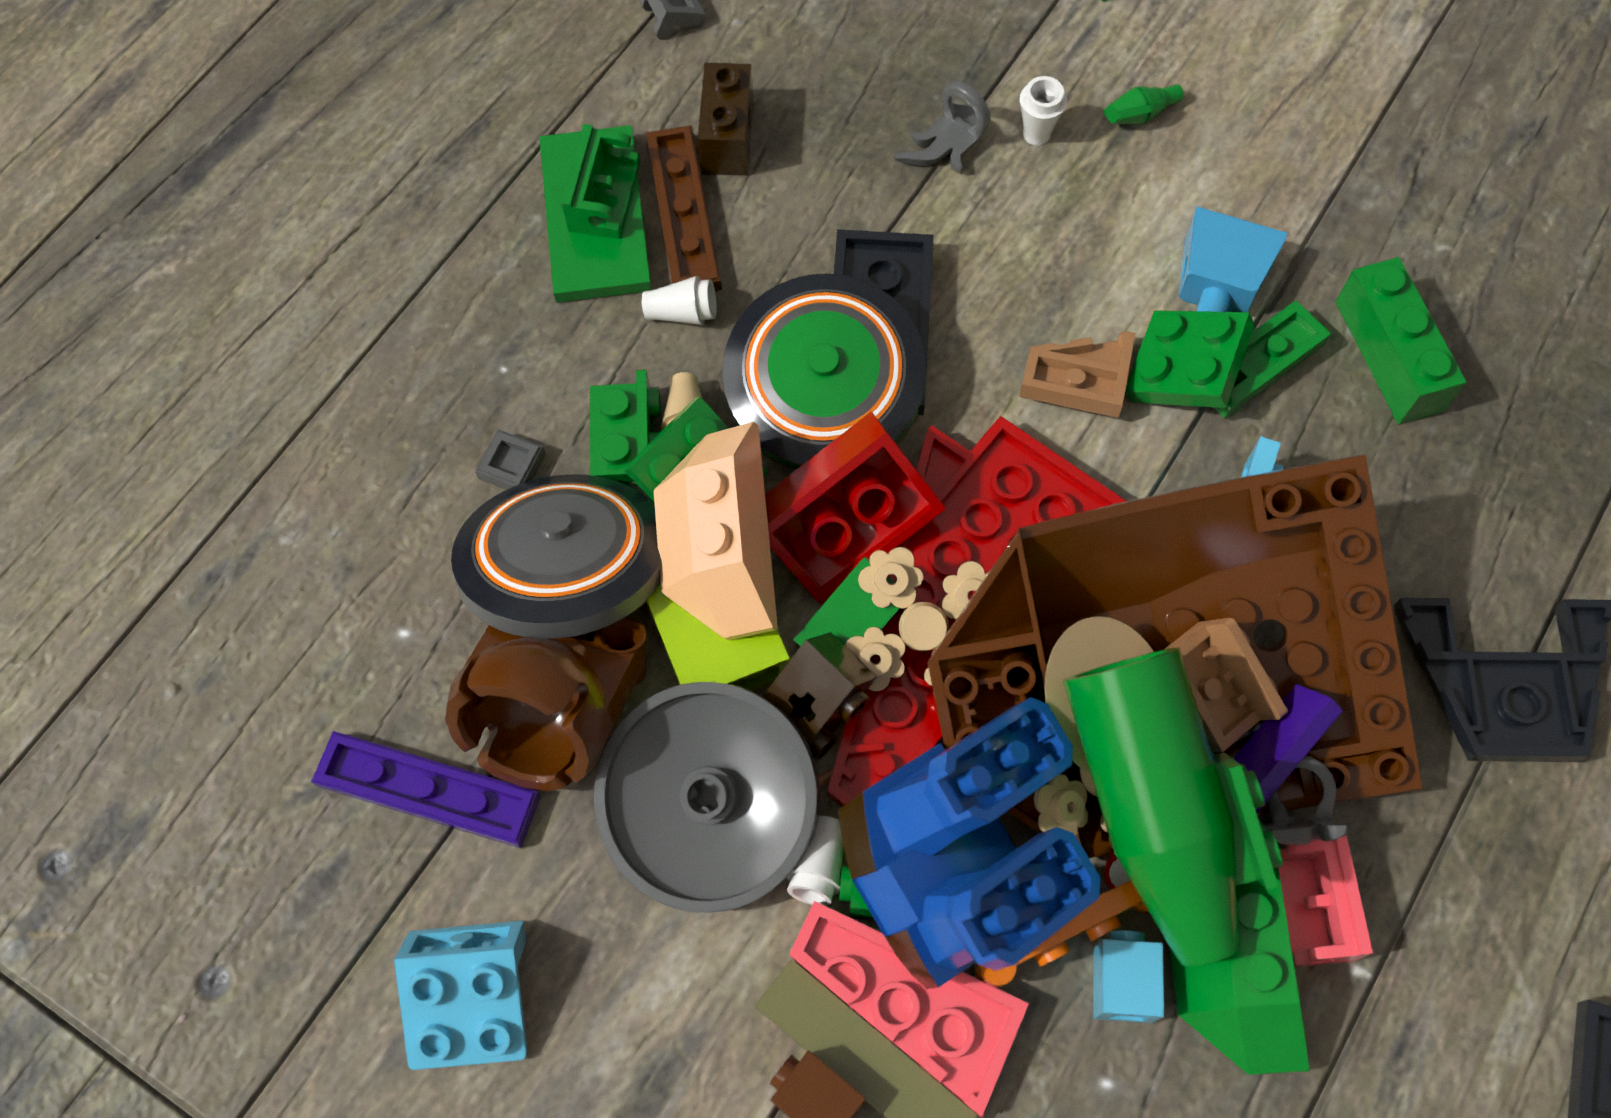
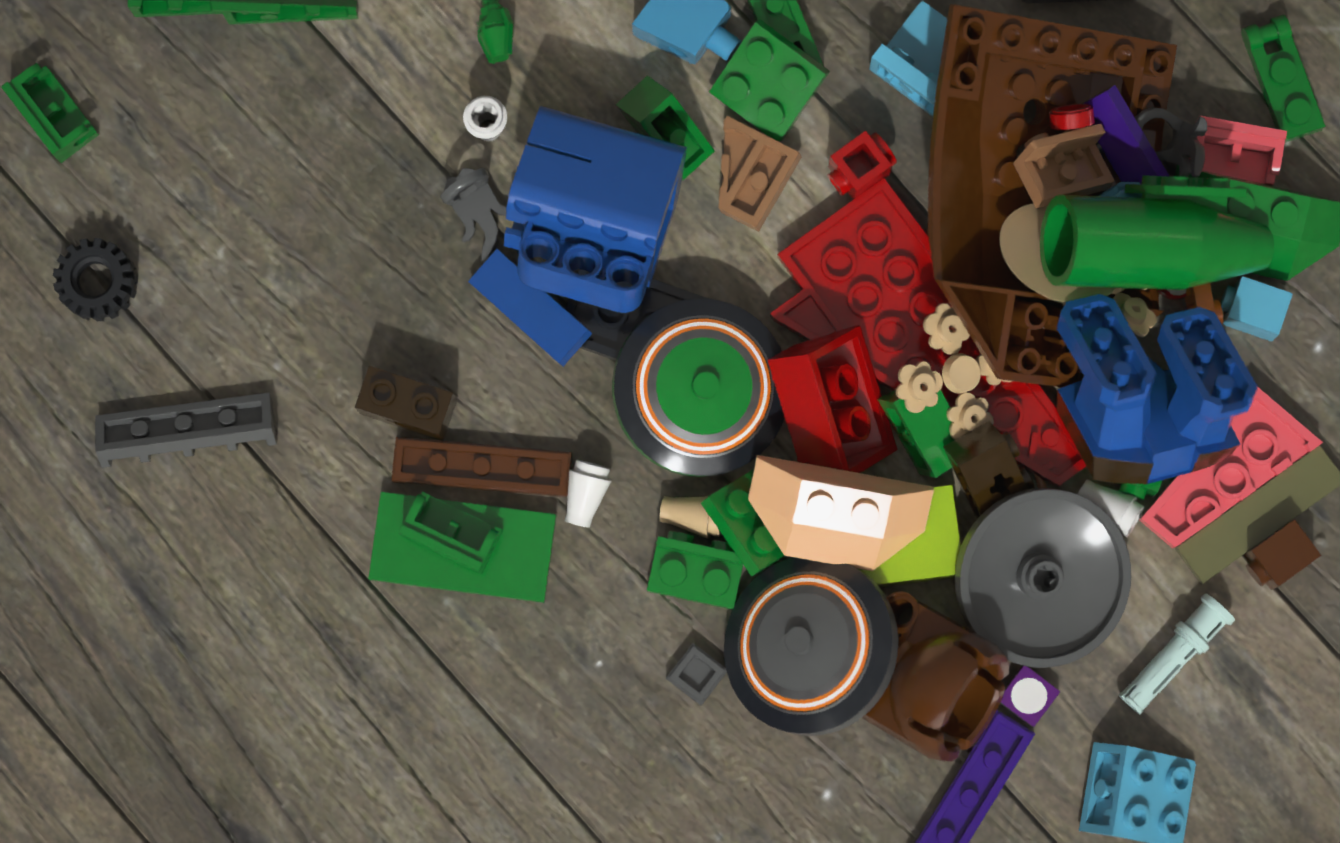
camera: 70 degrees left, 15 degrees up
none -> blue tile [468,249,592,367]
none -> blue piece [504,106,687,313]
none -> green slope [615,75,715,180]
none -> red brick [827,130,897,199]
none -> tile [1000,666,1060,728]
none -> red tile [1049,104,1095,130]
none -> light aqua pin [1119,593,1235,715]
none -> green plate [1241,14,1326,143]

